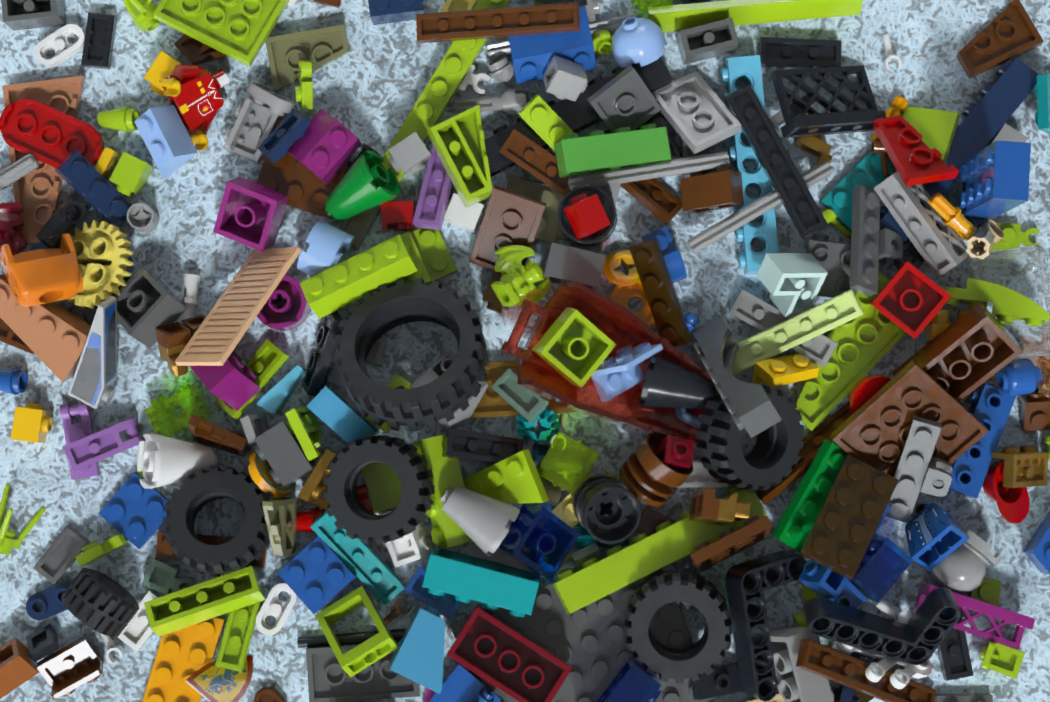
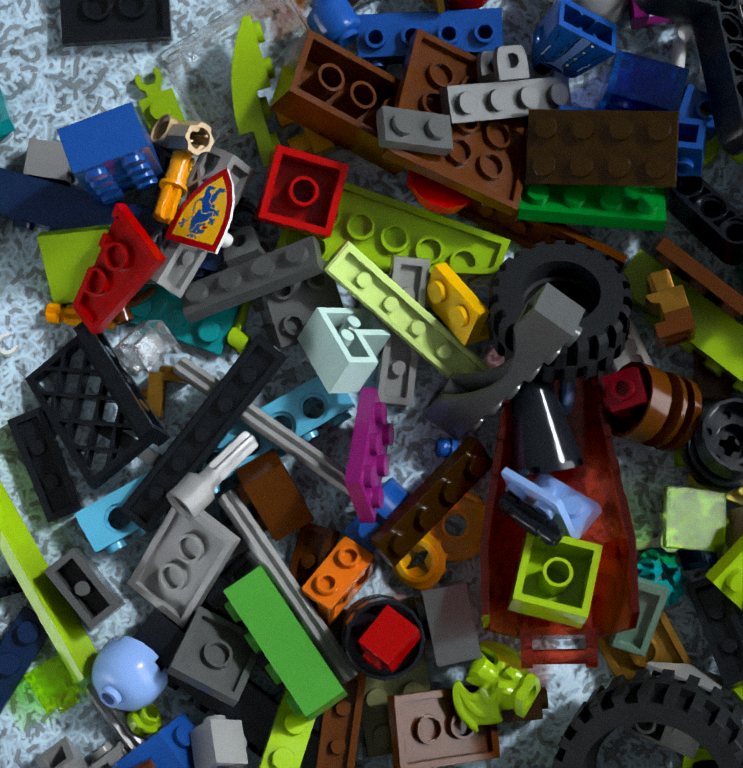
camera: 125 degrees left, 0 degrees up
none -> clear brick [113,320,182,376]
none -> shield [164,168,235,254]
none -> light grey piece [166,431,258,521]
none -> orange bracket [302,536,375,628]
none -> magenta plate [344,387,394,523]
none -> dark grey plate [376,106,454,156]
none -> black axle [496,492,564,547]

